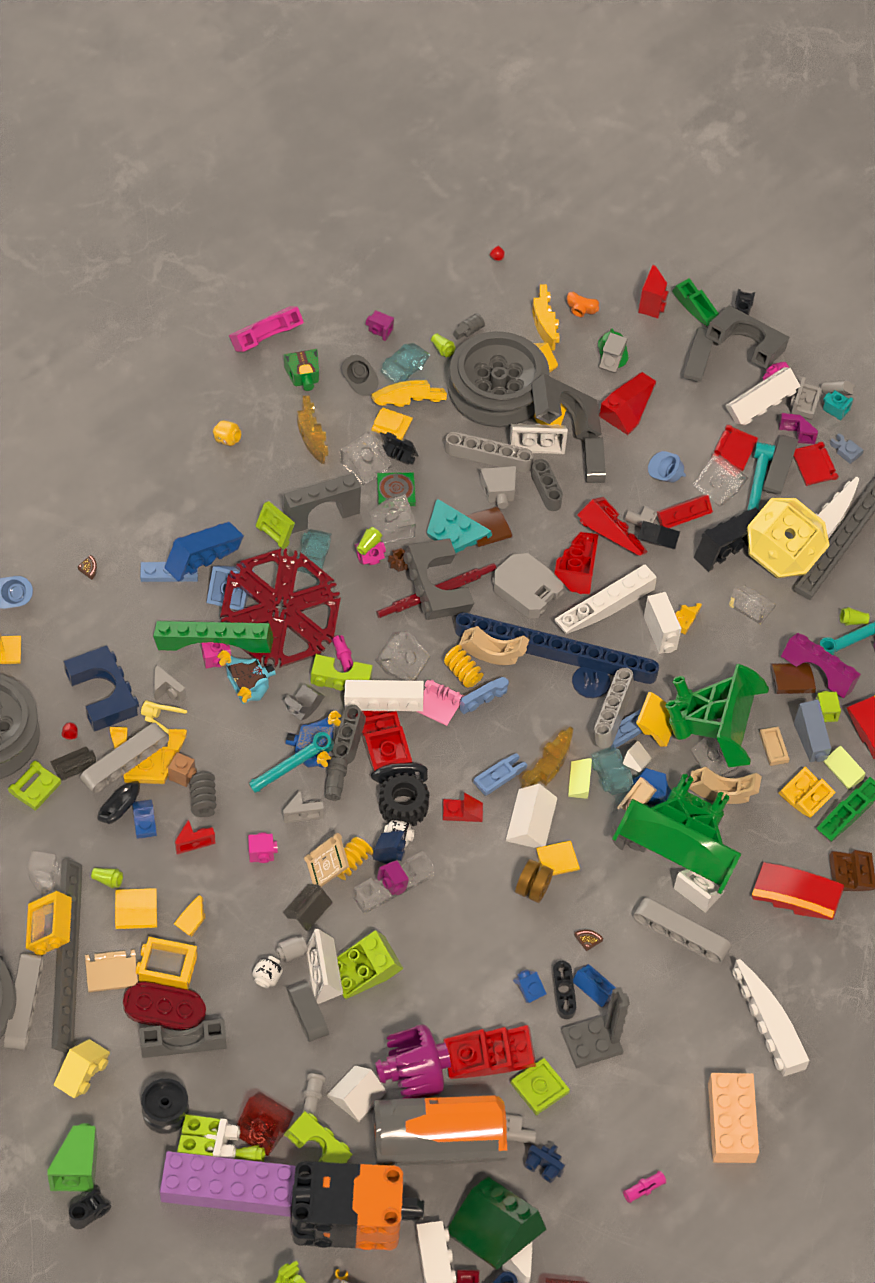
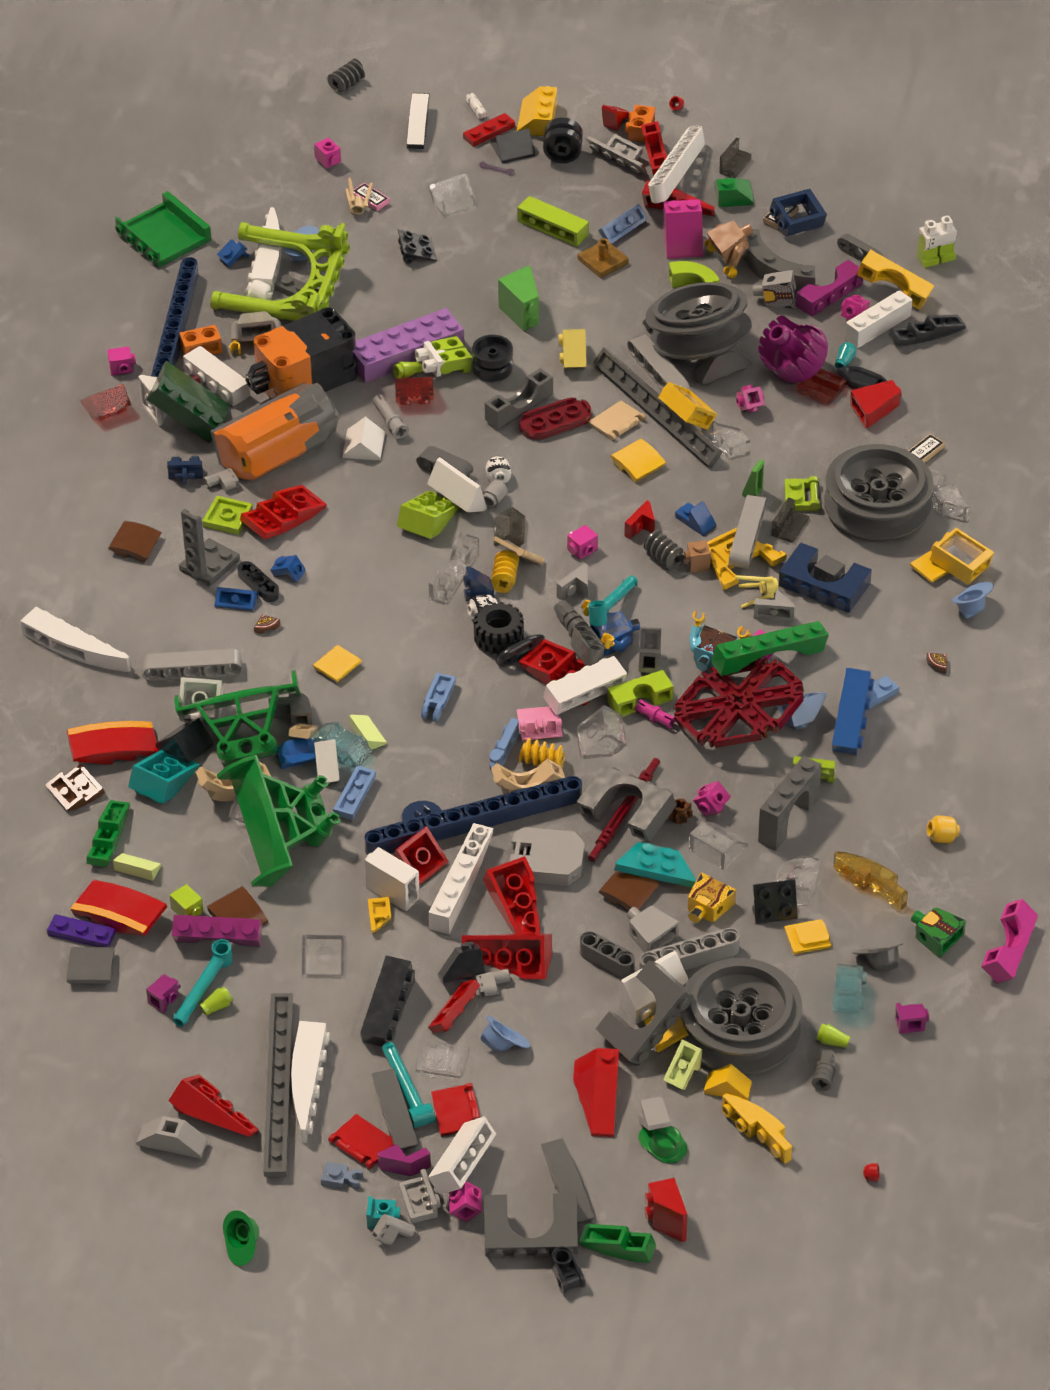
camera: 150 degrees right, 10 degrees down
red hinge [62,722,78,740] -> none
black piece [69,1189,112,1229] -> none
lime cone [91,867,123,889] -> none
black piece [97,781,140,824] -> none
yellow window [136,937,198,990] -> none
yellow slope [174,895,206,937] -> none
lime arch [284,1111,353,1163] -> none
clear light blue brick [297,529,332,574] -> none
lime cone [356,527,383,555] -> none
yellow slope [371,380,447,407] -> none
magenta piece [375,1024,451,1099] -> none
tile [377,472,416,507] -> none
magenta brick [377,860,409,895] -> none
red slope [443,793,483,822] -> none
white slope [506,784,557,848] -> none
pearl gold wheel [515,859,554,903] -> none
clear yellow slope [521,726,573,788] -> none
orange piece [567,292,599,317] -> none
dark grey beam [584,437,606,483] -> none
light grey beam [594,668,634,748] -> none
dark pink pin [623,1171,666,1203] -> none
yellow slope [637,692,673,747] -> none
light nougat brick [708,1073,759,1163] -> none
light yellow piece [747,498,829,579] -> none
tan tile [759,726,790,766] -> none
yellow slope [778,766,836,818] -> none
sand blue slope [794,699,831,763] -> none
none -> reddish brown slope [108,521,162,563]
none -> teal slope [128,750,199,804]
none -> black slope [155,717,214,764]
none -> red slope [395,827,449,885]
none -> yellowish green slope [663,1040,703,1090]
none -> torso [688,872,736,923]
none -> bright green slope [742,459,764,497]
none -> dark grey brick [814,555,845,582]

